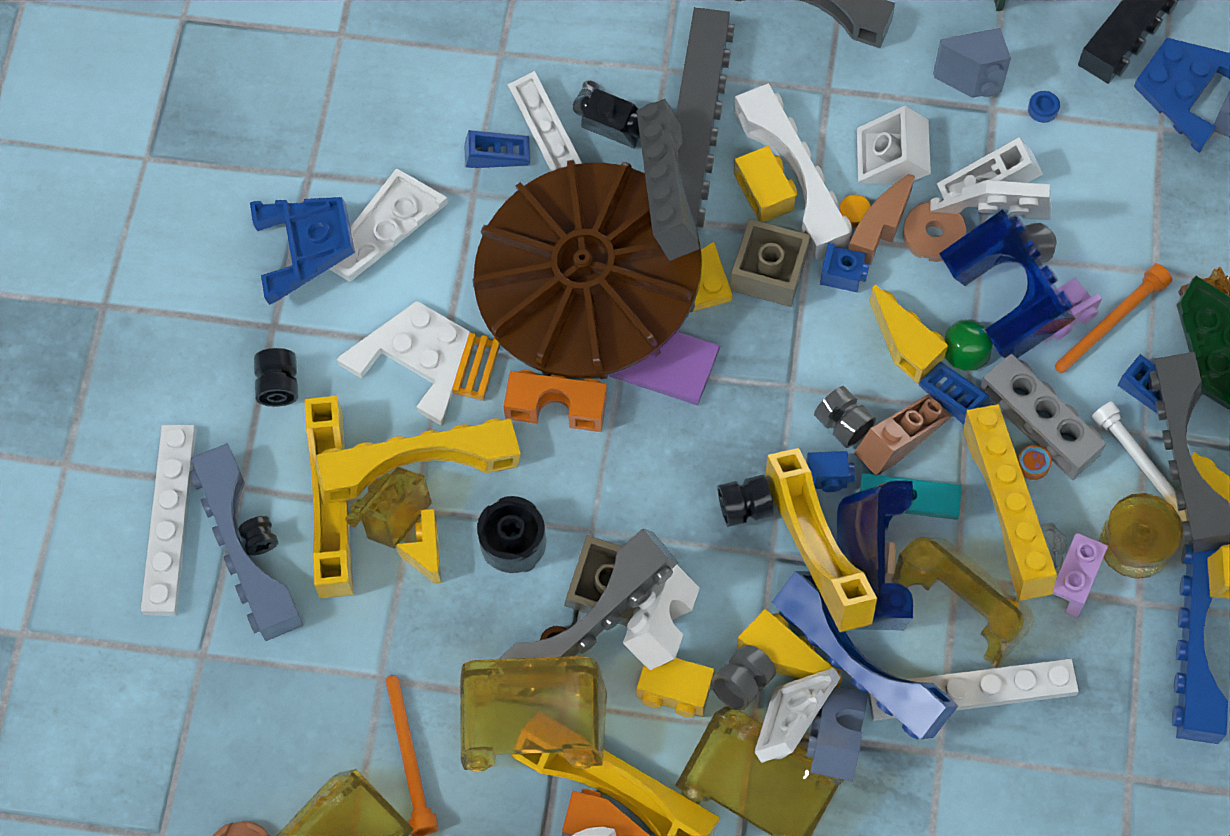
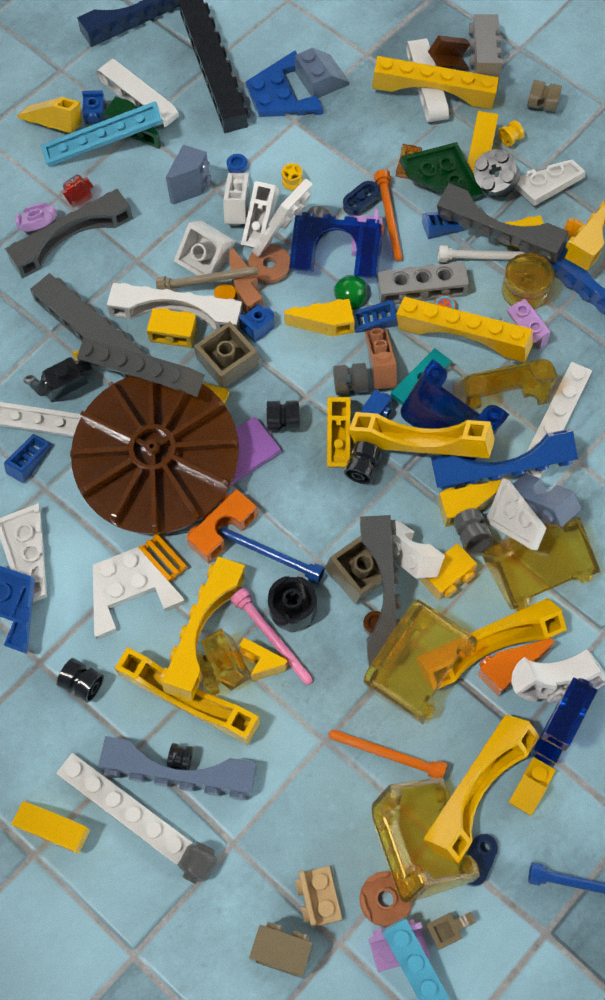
camera: 55 degrees left, 0 degrees up
none -> yellow slope [11,801,90,855]
none -> dark tan piece [156,266,259,291]
none -> dark grey head [178,841,218,884]
none -> blue piece [219,528,325,585]
none -> white slope [223,173,249,226]
none -> bright pink piece [230,588,312,684]
none -> dark tan brick [249,922,313,979]
none -> black wheel [266,400,300,431]
none -> yellow wheel [281,163,303,191]
none -> tan bracket [295,866,342,928]
none -> yellow slope [327,397,351,467]
none -> dark blue plate [343,181,379,215]

